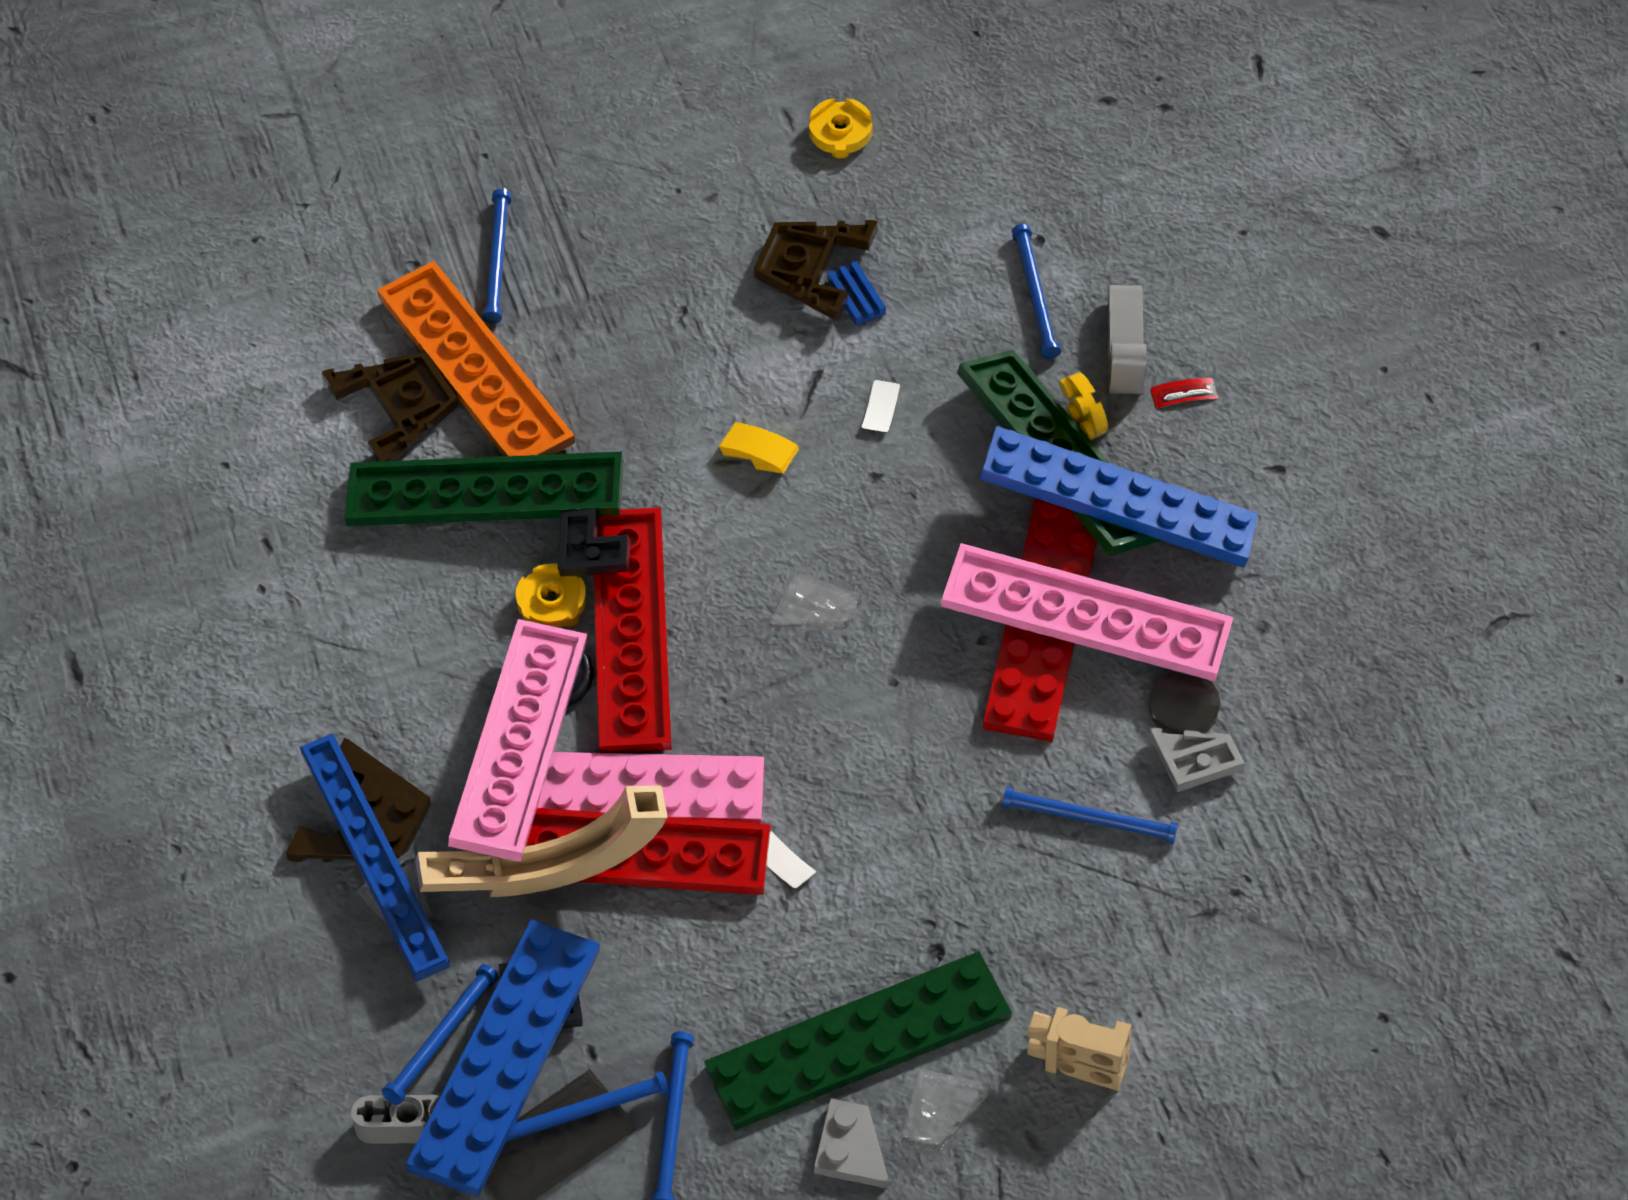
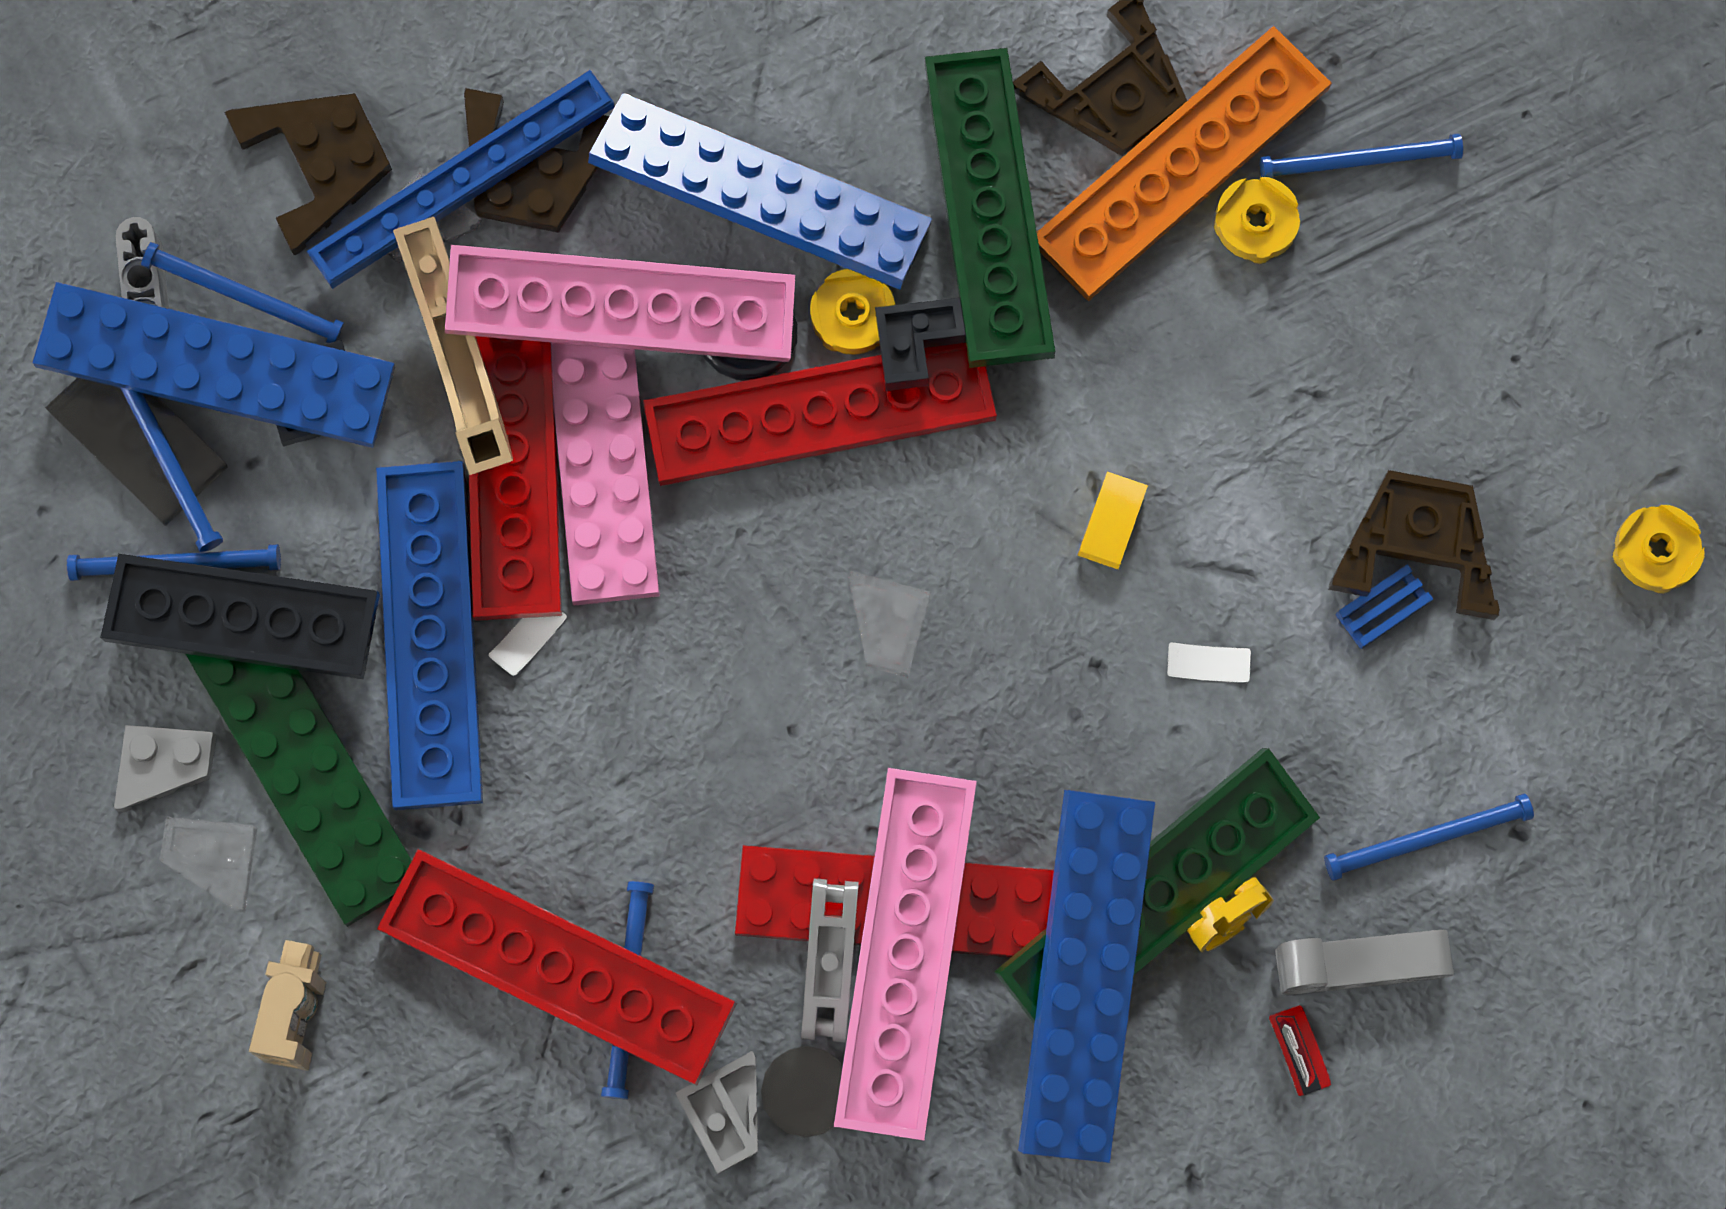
camera: 80 degrees right, 20 degrees up
none -> black plate [100,553,380,679]
none -> dark brown wing [224,93,392,255]
none -> blue plate [376,461,483,811]
none -> red plate [377,849,737,1086]
none -> plate [588,93,932,290]
none -> light grey plate [801,879,859,1043]
none -> yellow plate [1214,177,1300,264]

